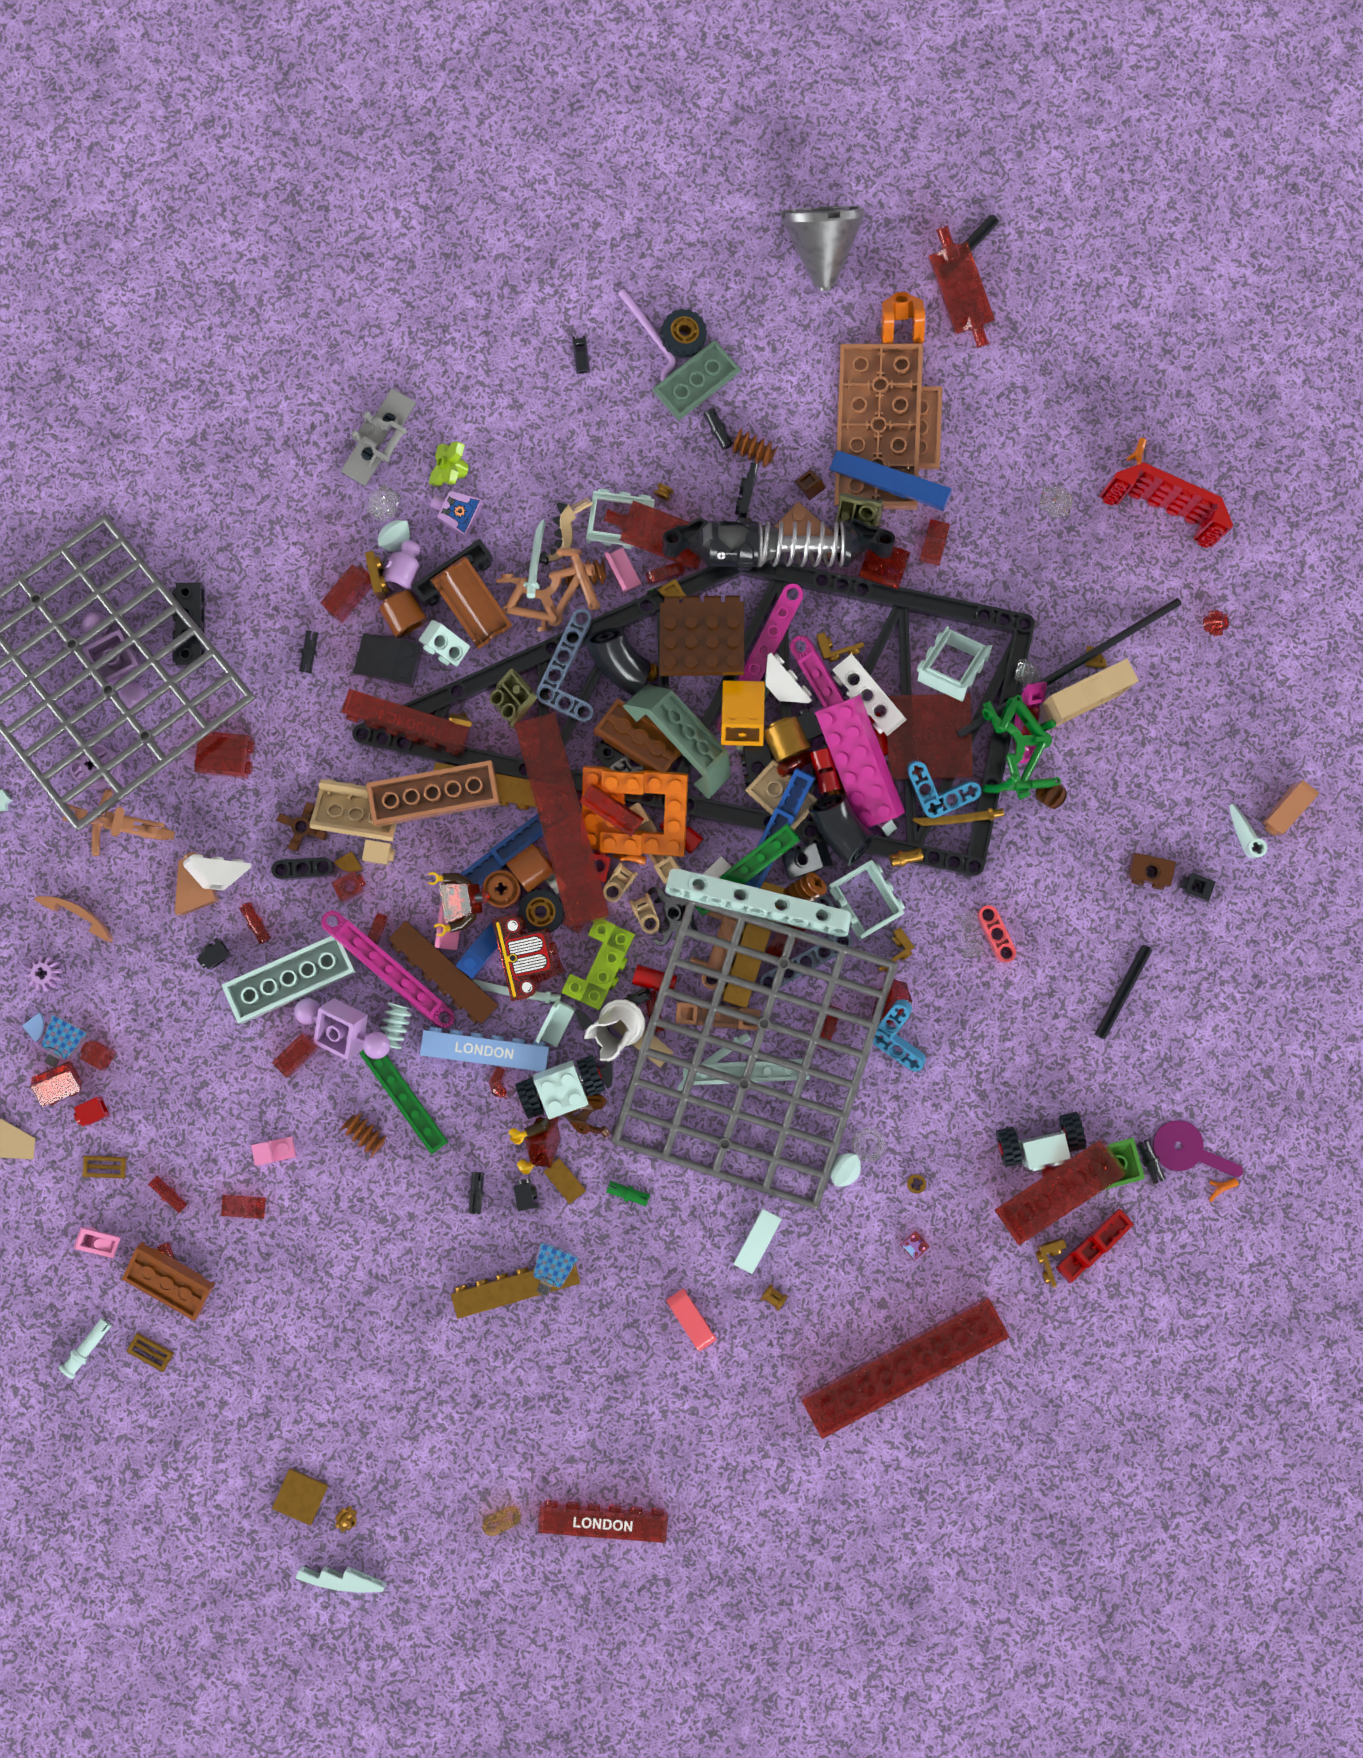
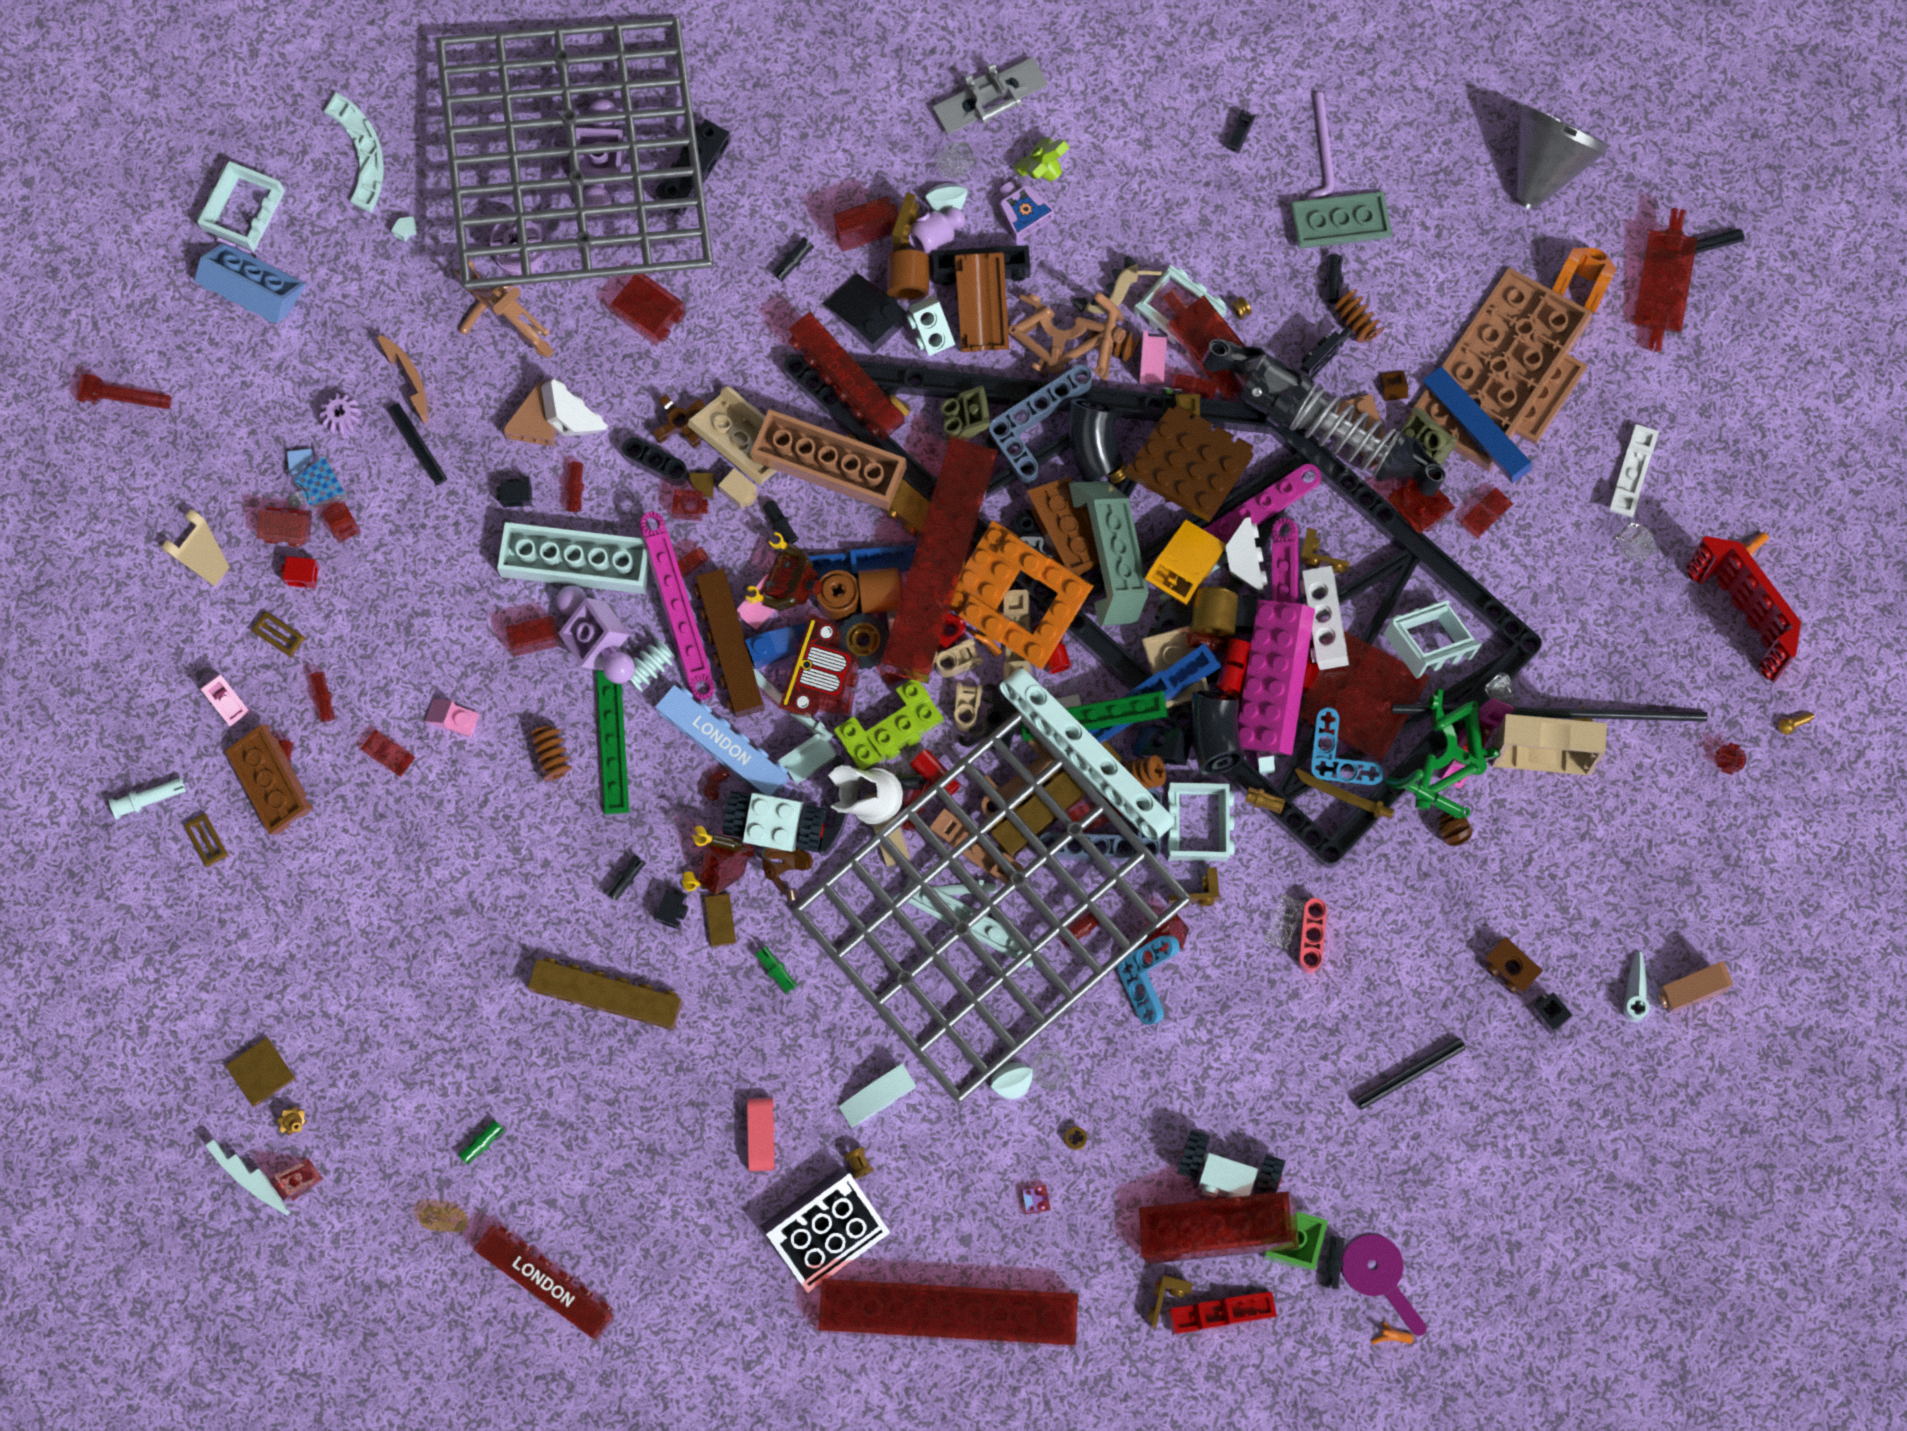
camera: 35 degrees right, 10 degrees down
light aqua sword [524,520,546,598] -> none
torso [533,1241,579,1296] -> none
clear red plate [579,783,644,837] -> none
black wheel [660,309,707,358] -> none
none -> clear red slope [269,1159,323,1201]
none -> black axle [388,403,447,486]
none -> green pin [457,1119,505,1166]
none -> black slope [760,1166,890,1293]
none -> black axle [763,500,799,544]
none -> white slope [1609,424,1659,518]
none -> pearl gold piece [1778,712,1814,735]

